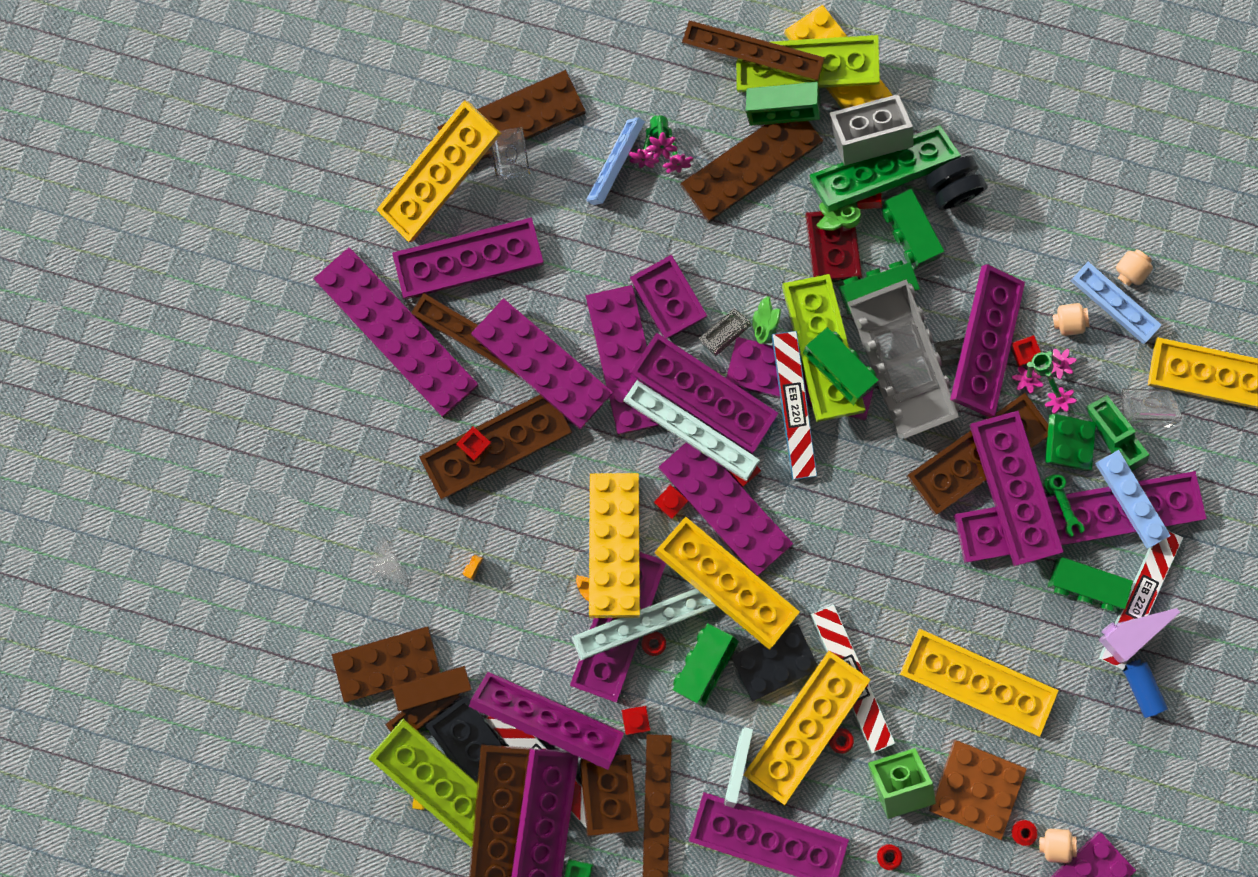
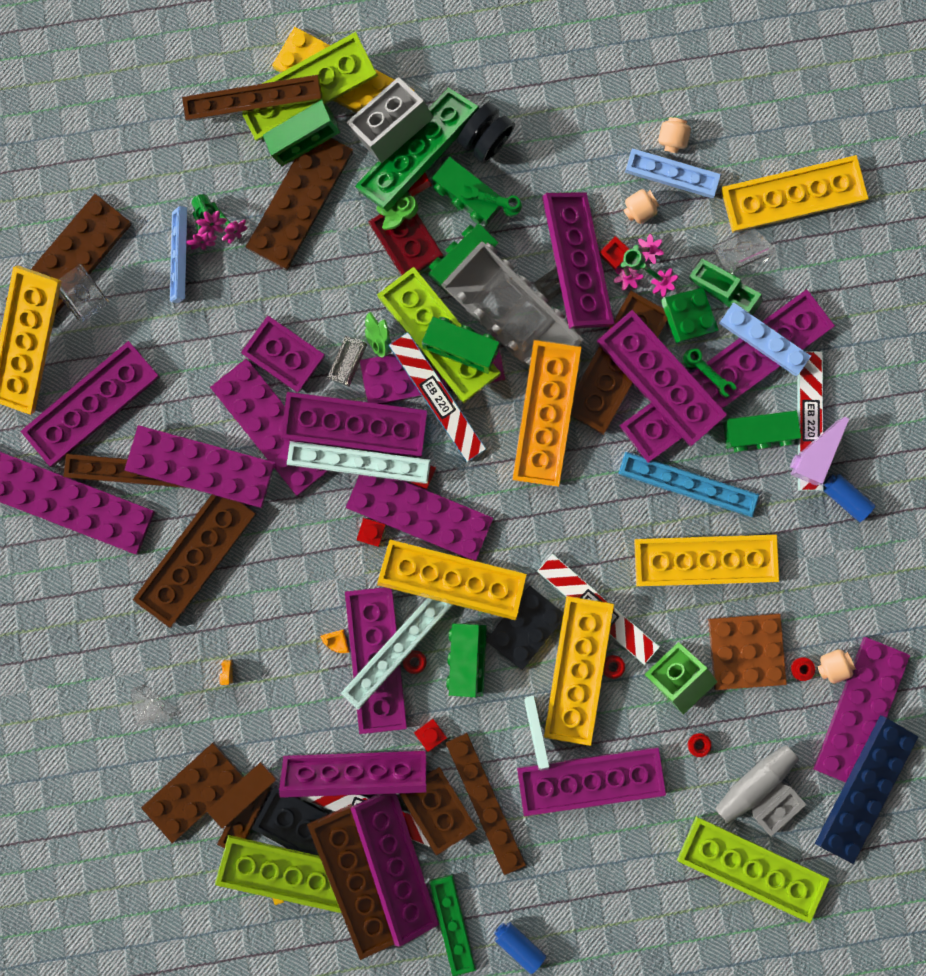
camera: 25 degrees left, 5 degrees up
red plate [456,426,492,462] -> none
yellow plate [589,473,640,618] -> none
none -> green brick [461,183,522,217]
none -> light orange plate [512,340,581,487]
none -> dark azure tile [618,452,759,517]

